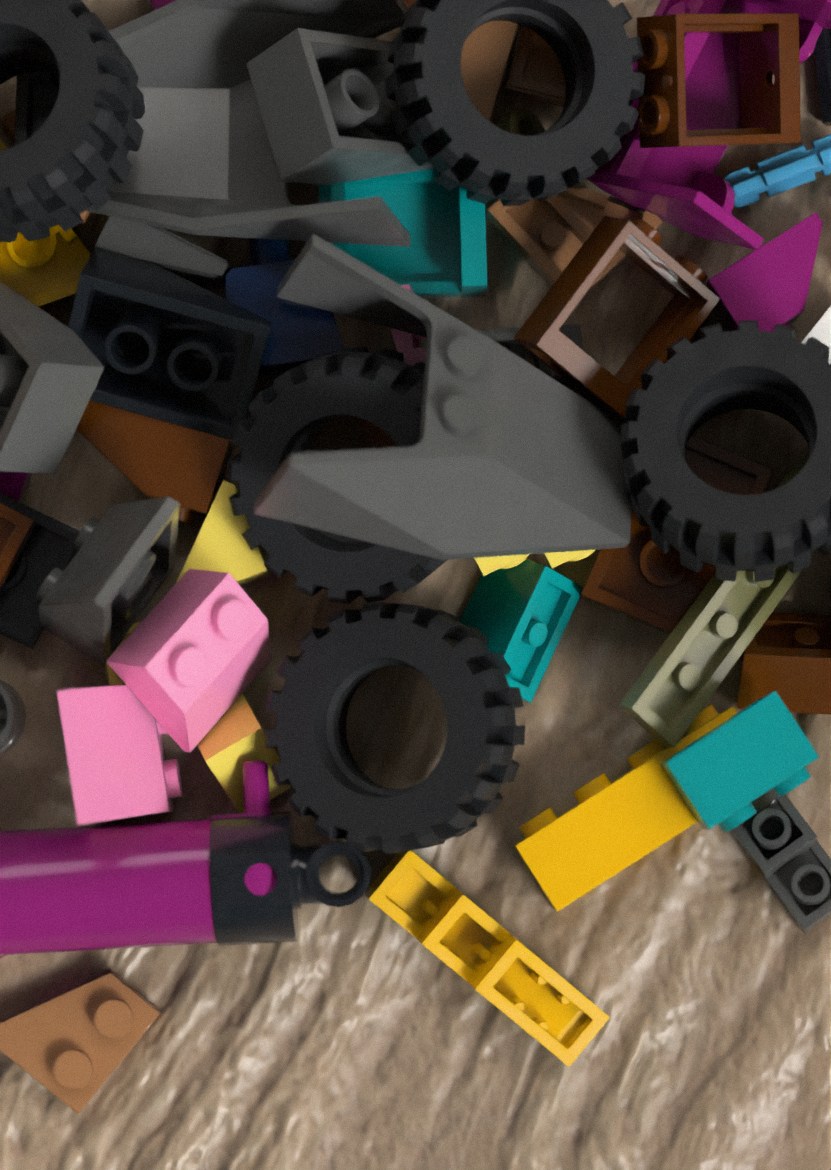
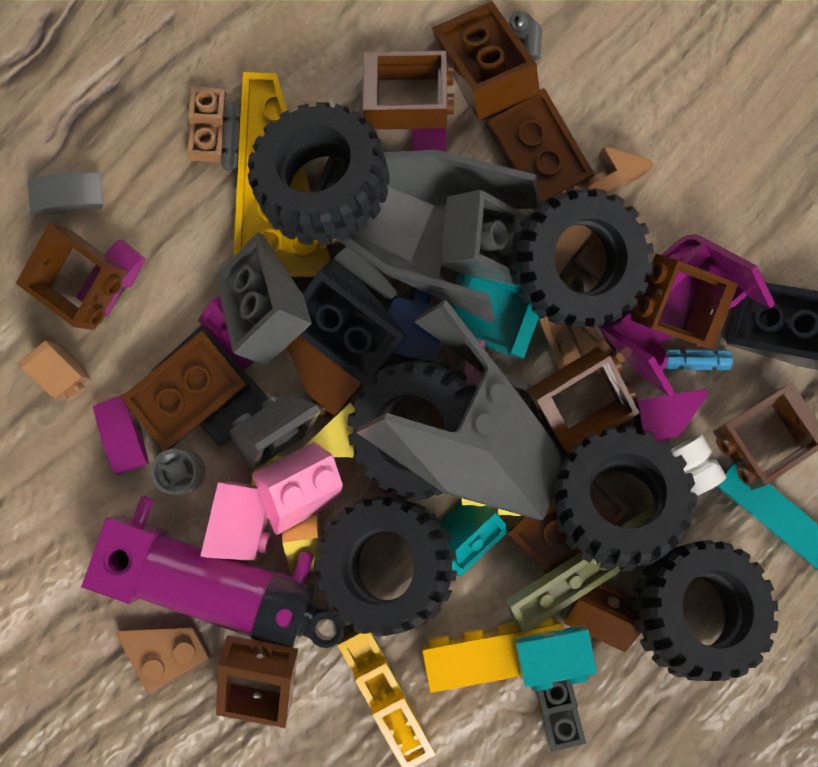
camera: 20 degrees right, 0 degrees up
none -> reddish brown window [216,635,298,728]

